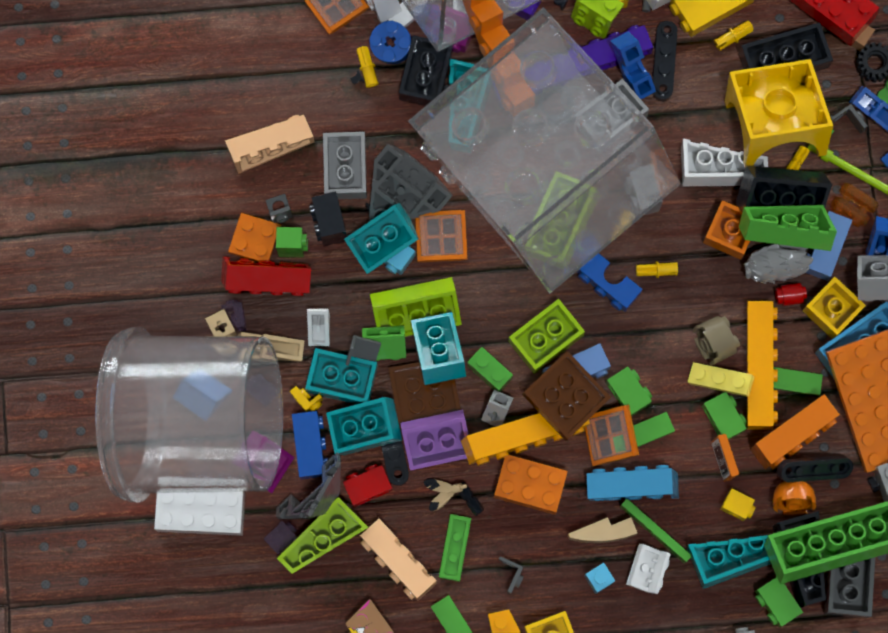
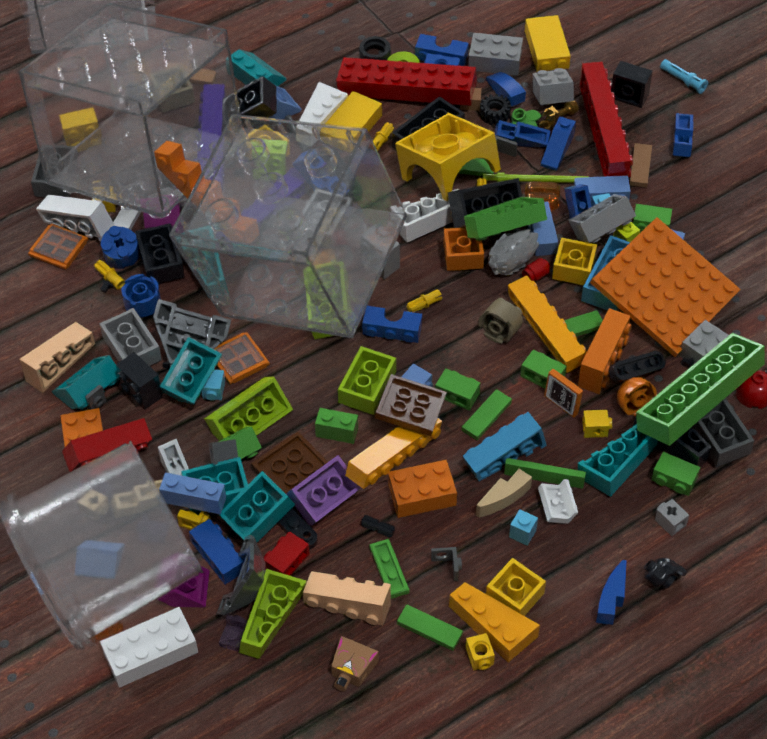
camera: 30 degrees left, 25 degrees down
bright green brick [276,227,308,257] -> none
teal brick [411,312,466,385] -> none
tan piece [424,479,467,511] -> none
light grey brick [481,390,513,426] -> none
clear piece [585,405,639,466] -> none
light yellow plate [688,362,754,397] -> none
none -> teal slope [52,355,118,409]
none -> blue brick [121,274,161,318]
none -> medium blue brick [159,472,226,514]

